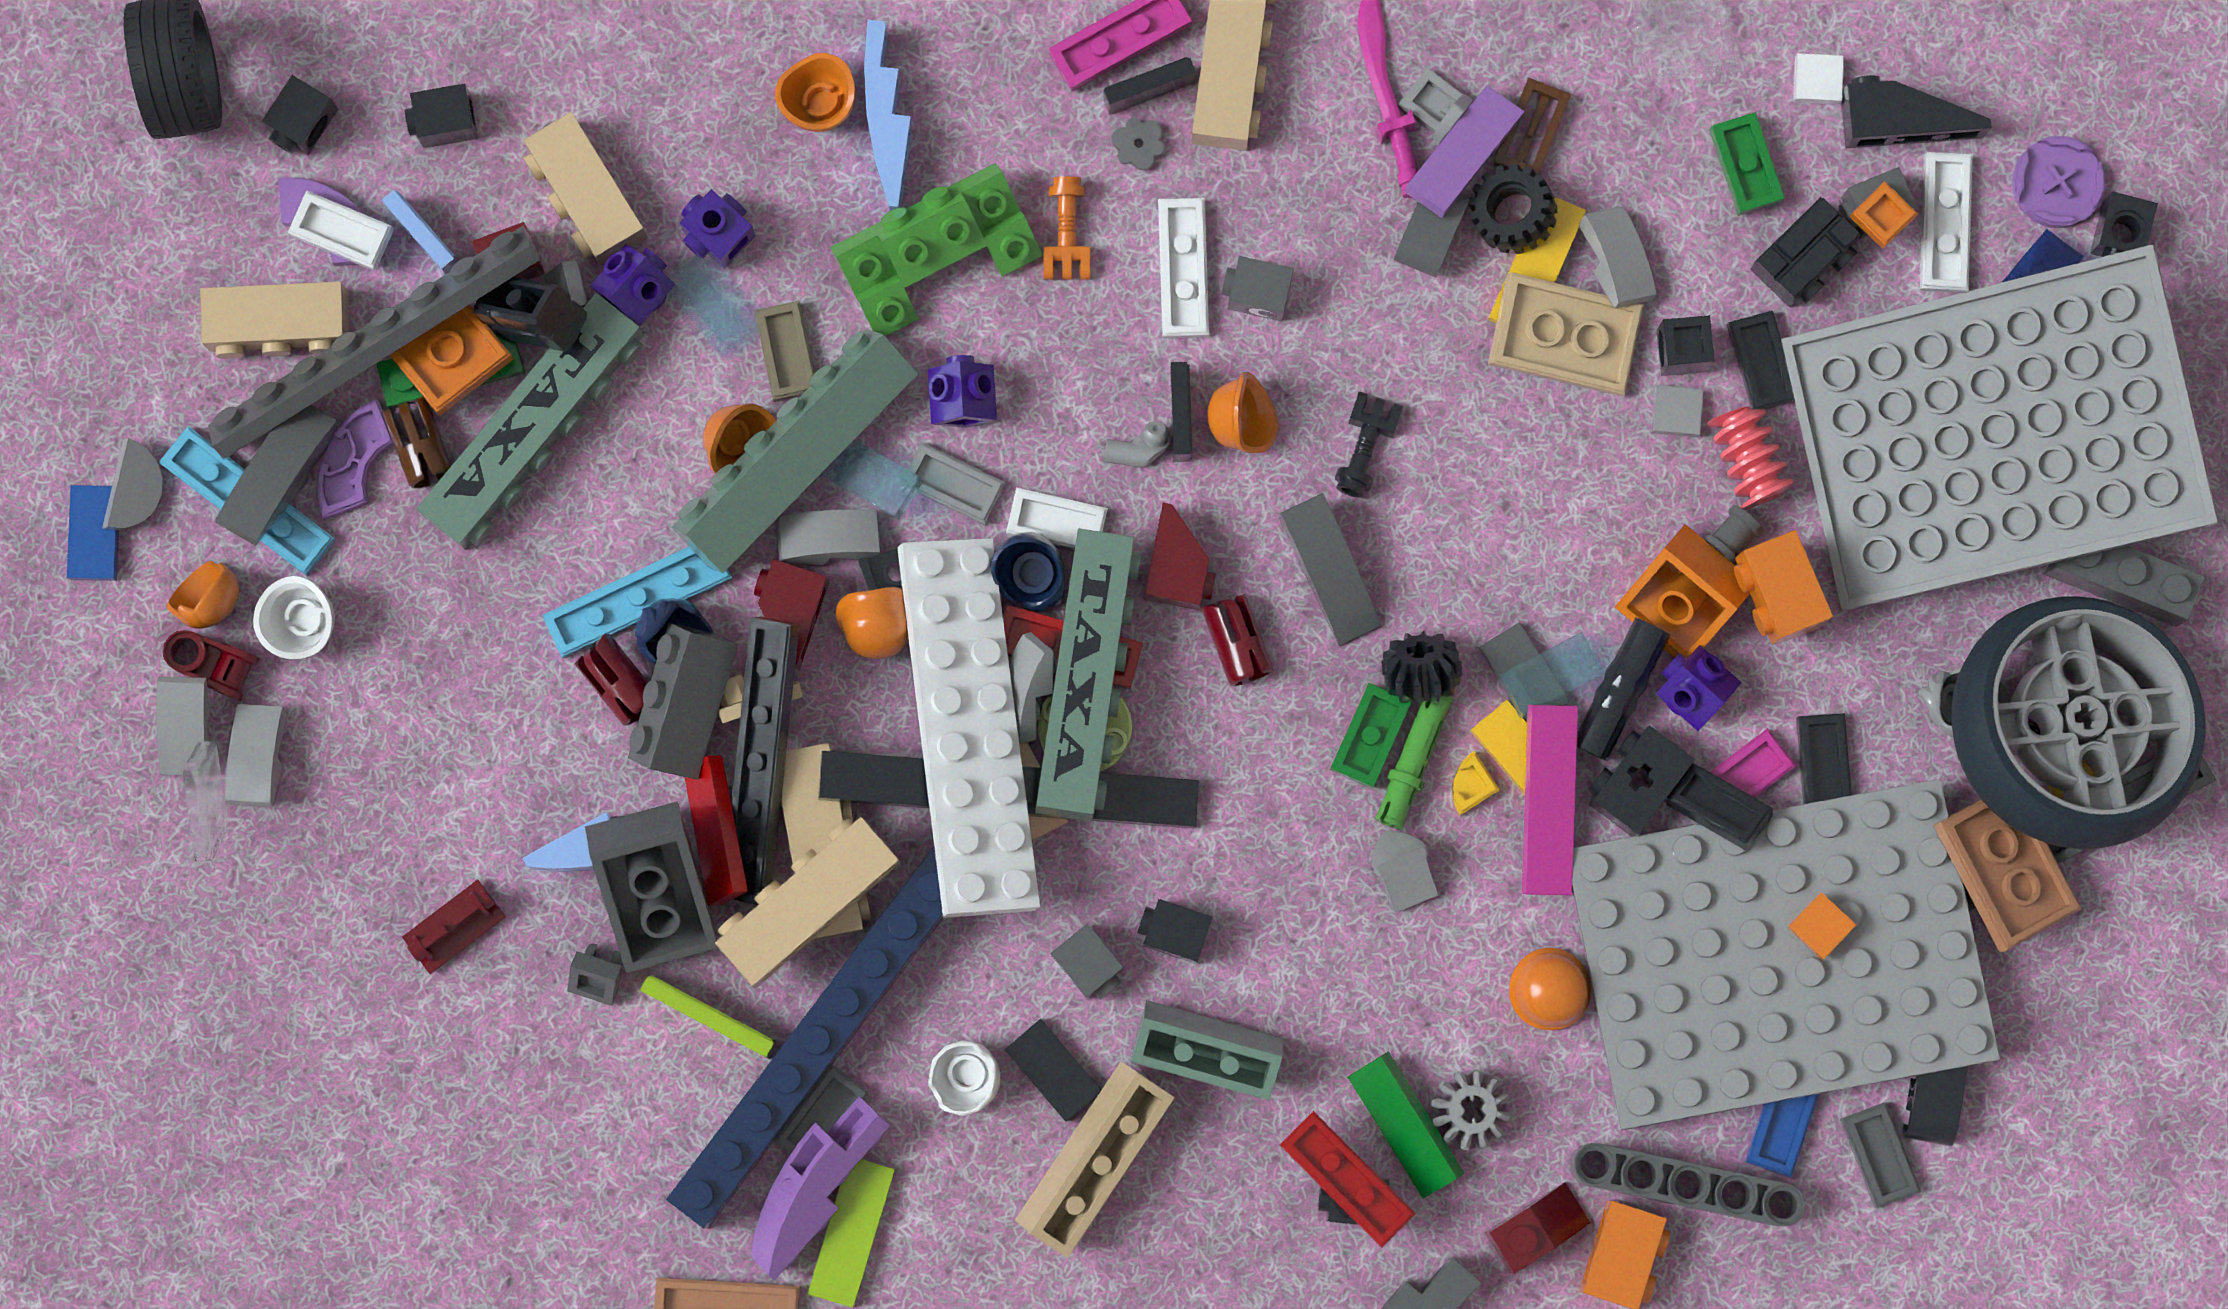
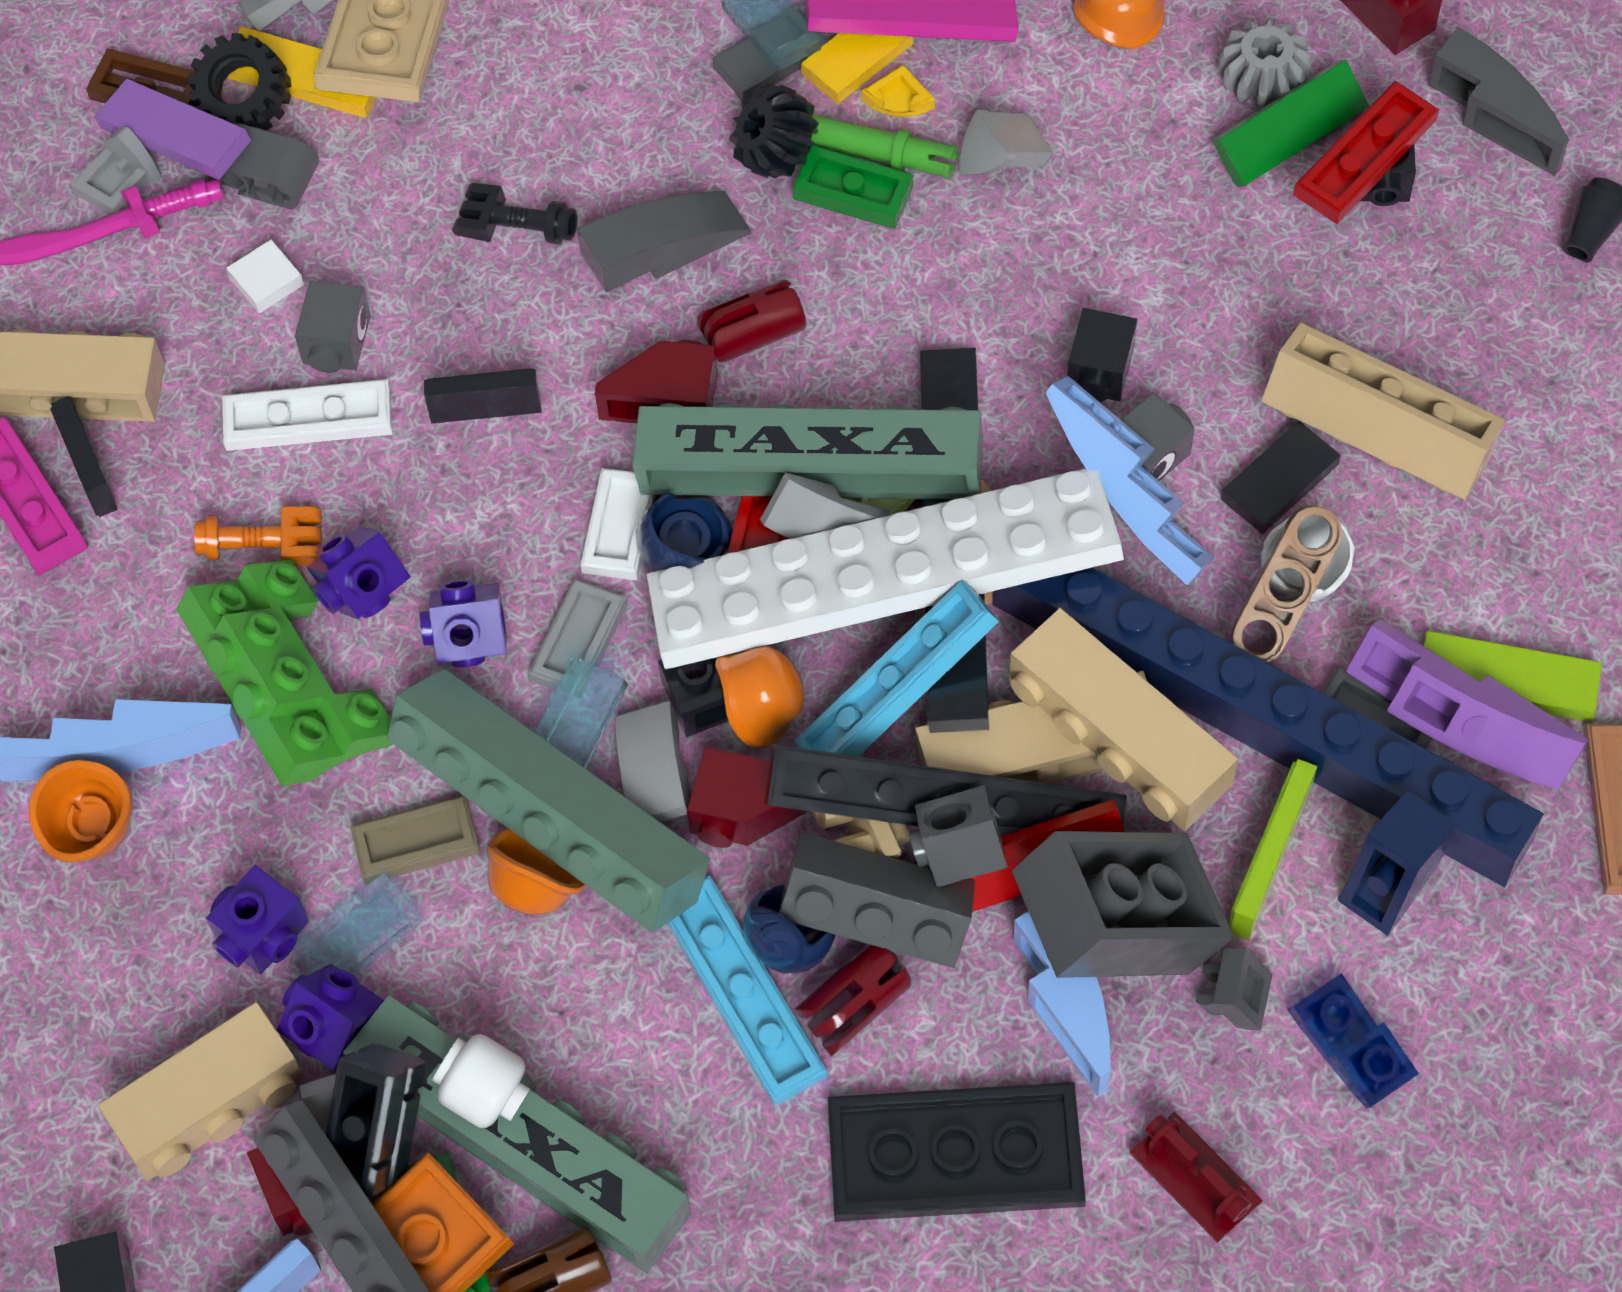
camera: 90 degrees left, 20 degrees down
light grey arm [1103,421,1170,468] -> none
flat silver plant [1112,117,1164,170] -> none
sand green brick [1131,1000,1284,1100] -> none
orange helmet [1207,372,1279,453] -> none
none -> white tile [226,240,304,313]
none -> dark purple brick [307,526,411,619]
none -> white head [432,1034,530,1128]
none -> medium azure tile [794,579,999,756]
none -> black tile [828,1082,1086,1222]
none -> dark grey brick [909,785,1008,887]
none -> light blue slope [1046,376,1215,585]
none -> medium nougat beam [1231,505,1342,663]
none -> clear blue slope [1287,973,1419,1109]
none -> dark blue slope [1338,790,1458,936]

